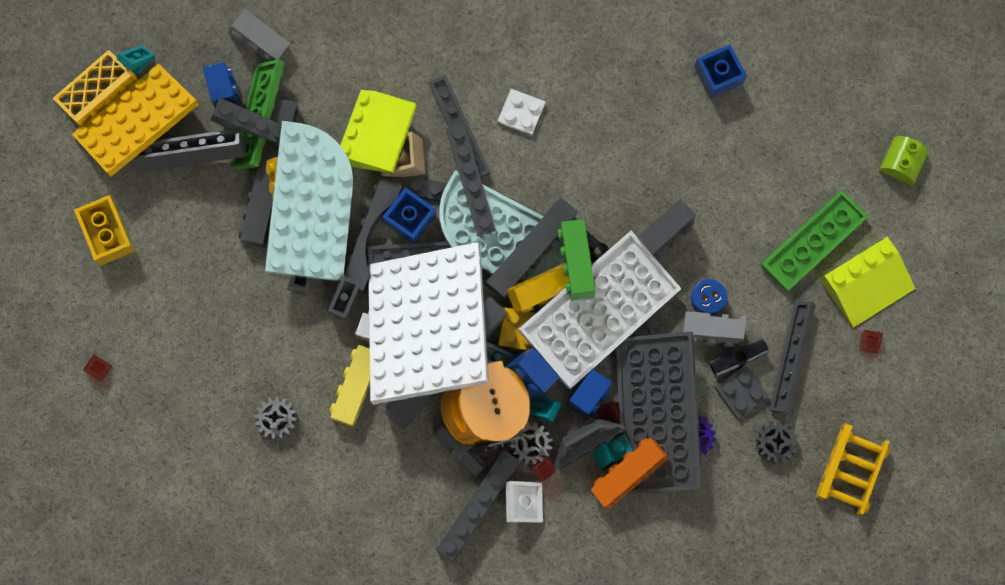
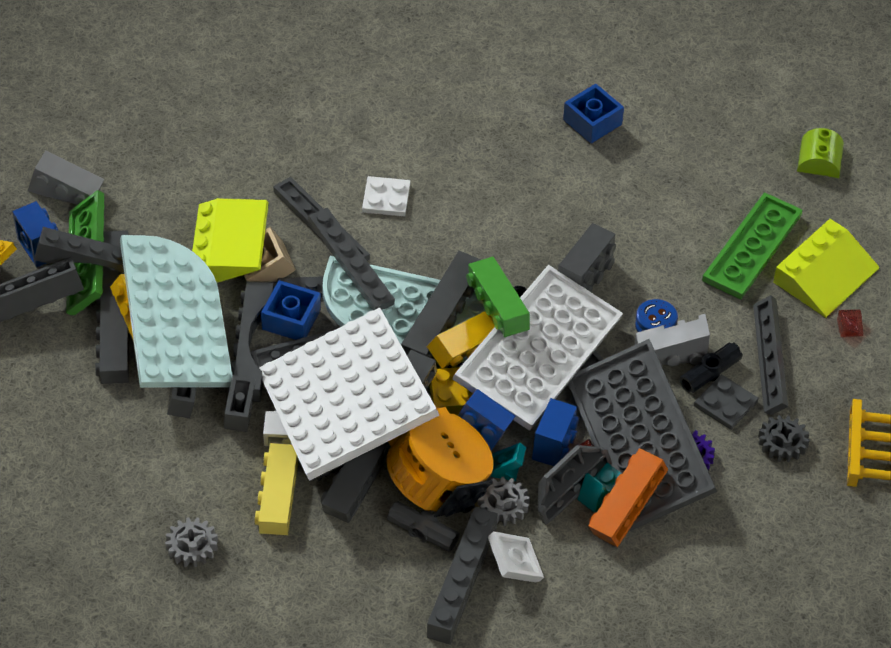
camera: 15 degrees left, 25 degrees down
clear red slope [532,458,556,483] -> none

